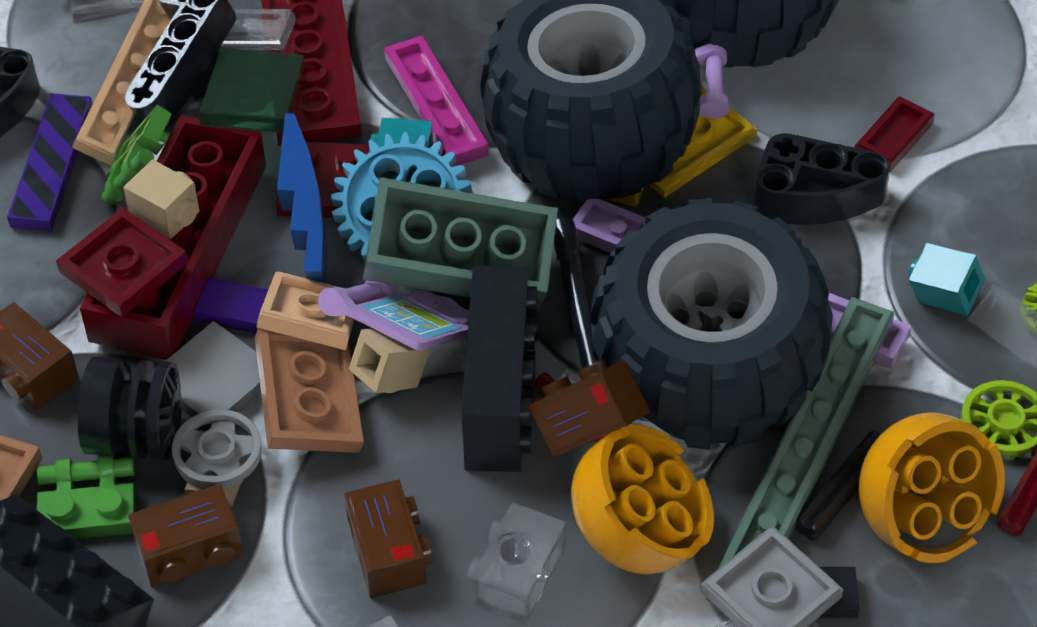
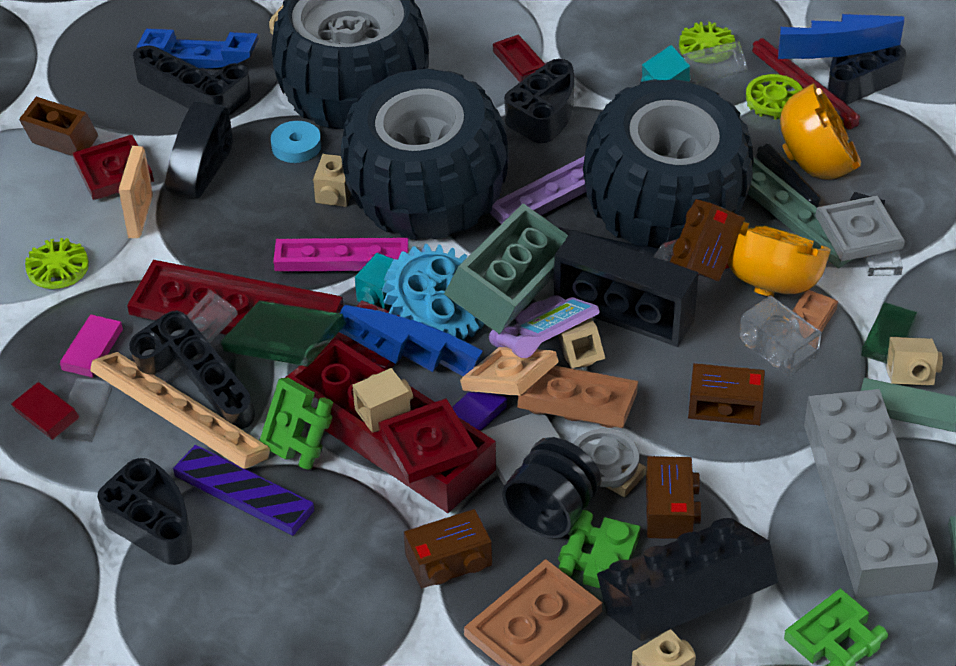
camera: 65 degrees left, 5 degrees down
none -> nougat tile [792,290,838,349]

